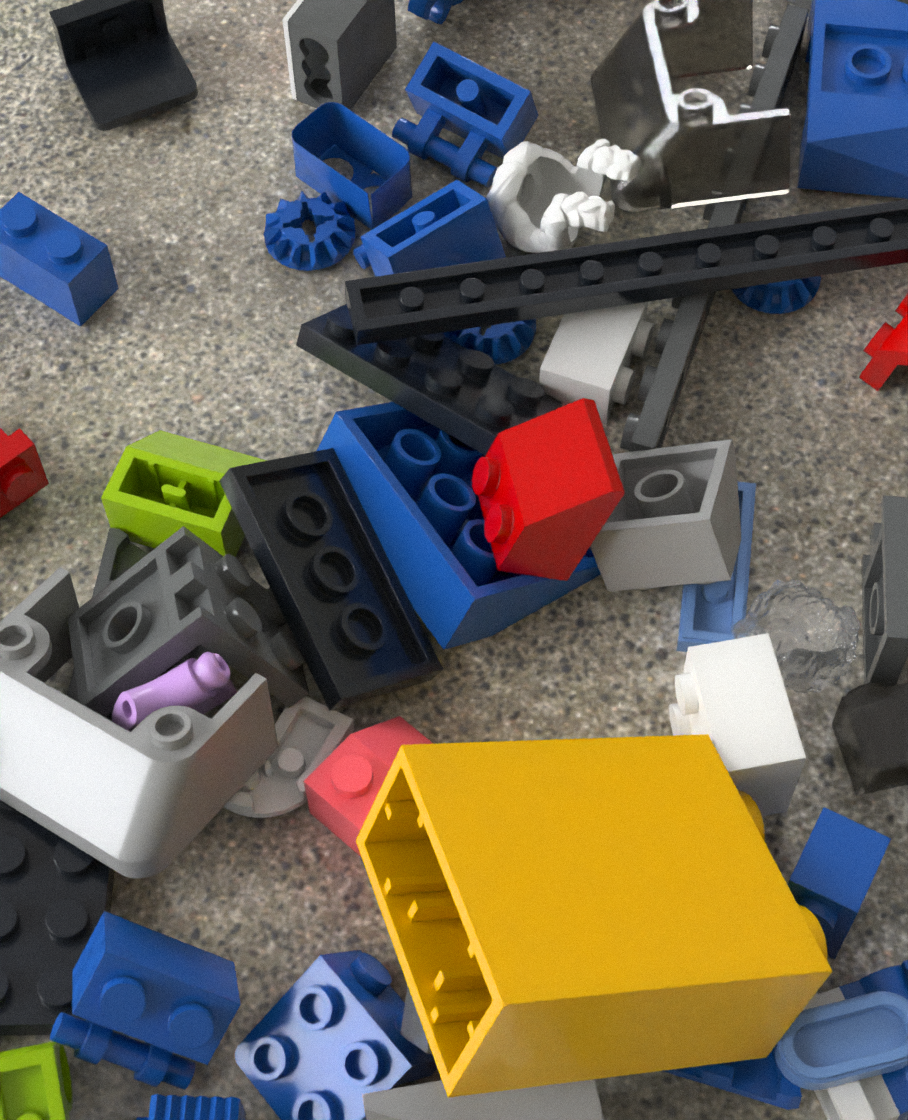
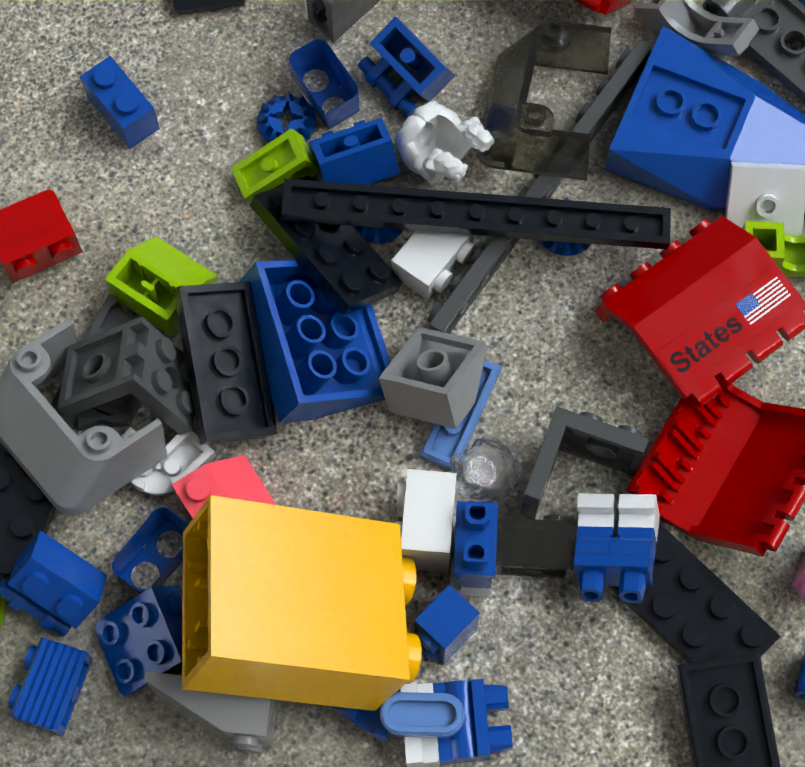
camera: 15 degrees right, 10 degrees up
lavender arm [112,652,237,732] -> none
red slope [472,398,625,581] -> none
none -> blue piece [112,507,189,594]
none -> lime plate [231,129,319,202]
none -> blue hips [450,501,498,597]

